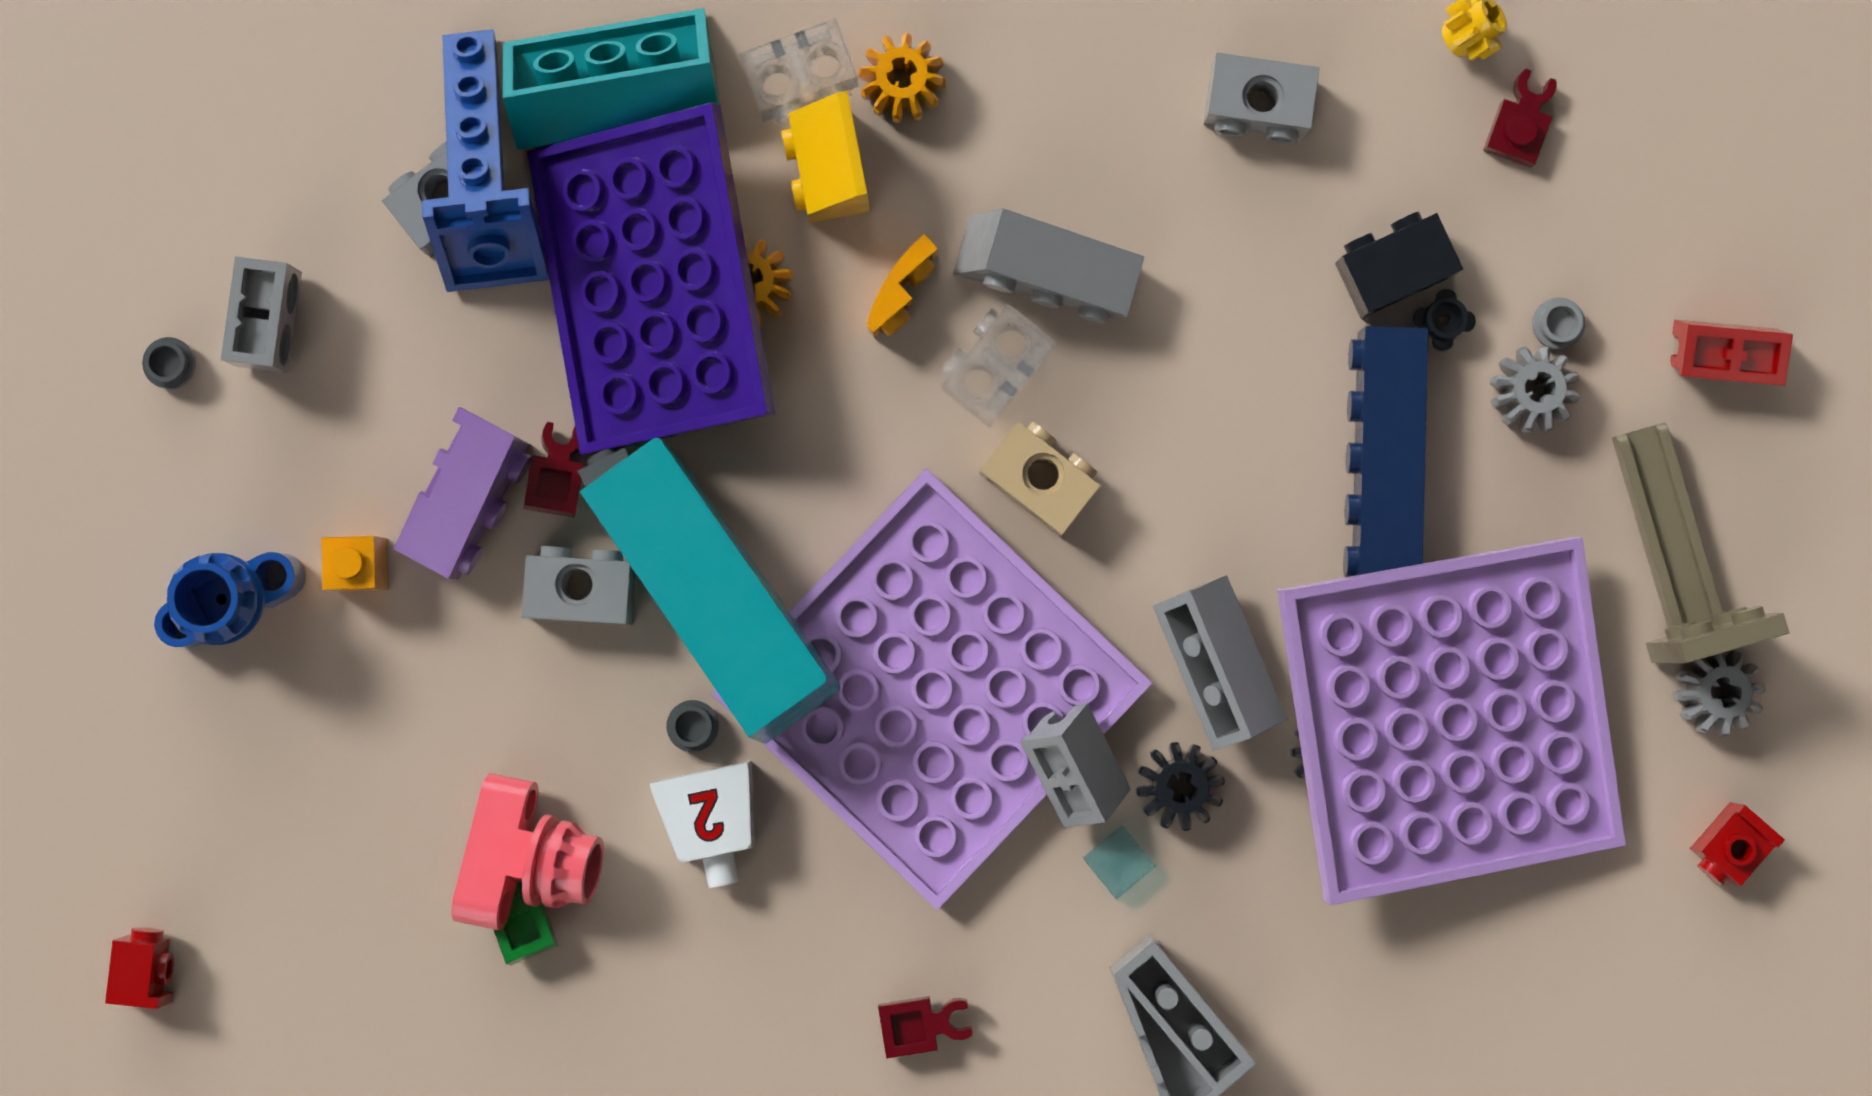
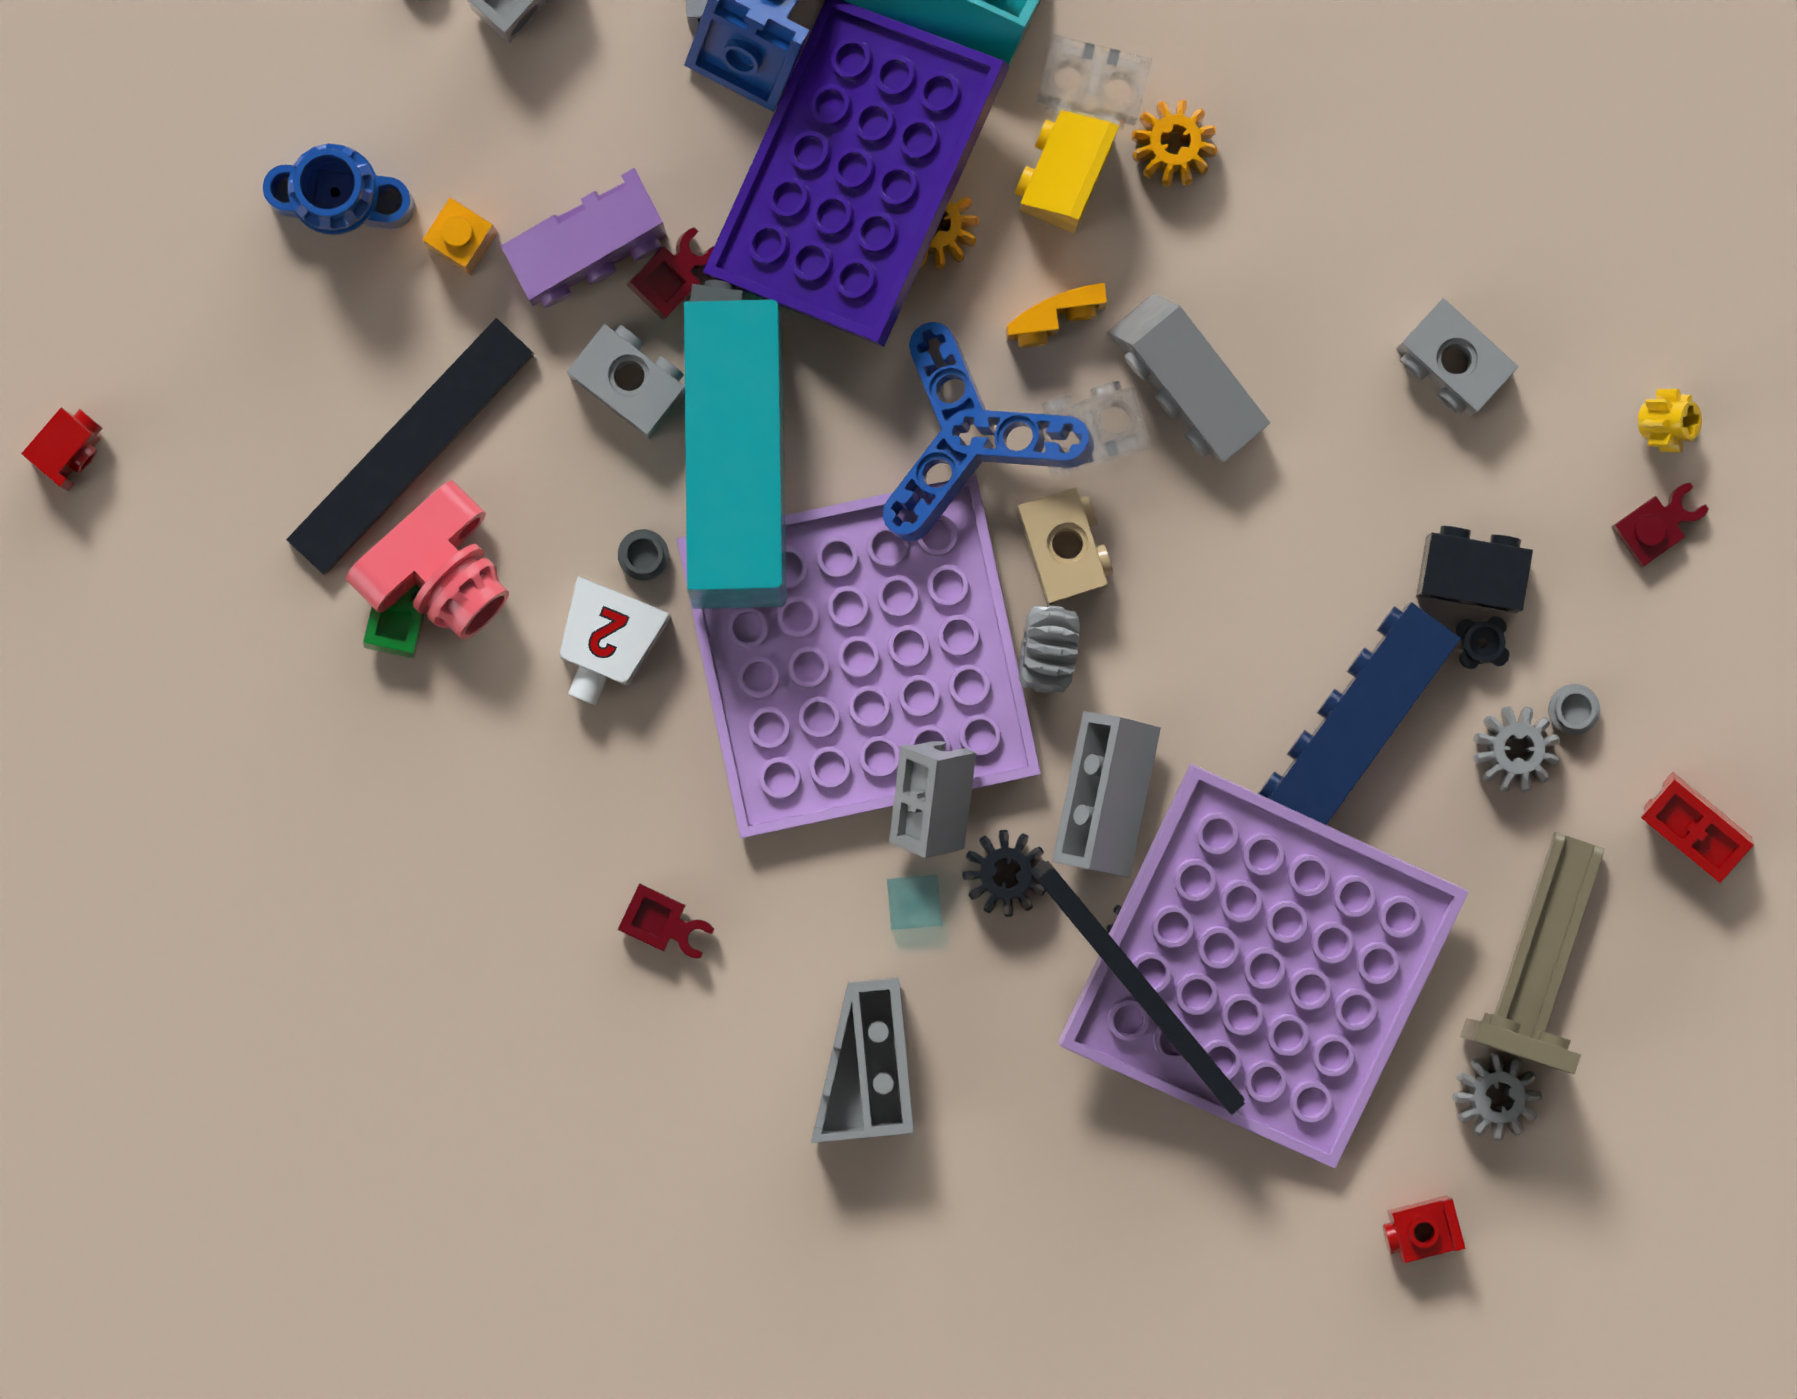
camera: 25 degrees right, 0 degrees up
none -> black tile [286,318,534,575]
none -> blue piece [882,322,1094,542]
none -> light grey gear [1018,605,1081,693]
none -> black tile [1030,860,1245,1115]

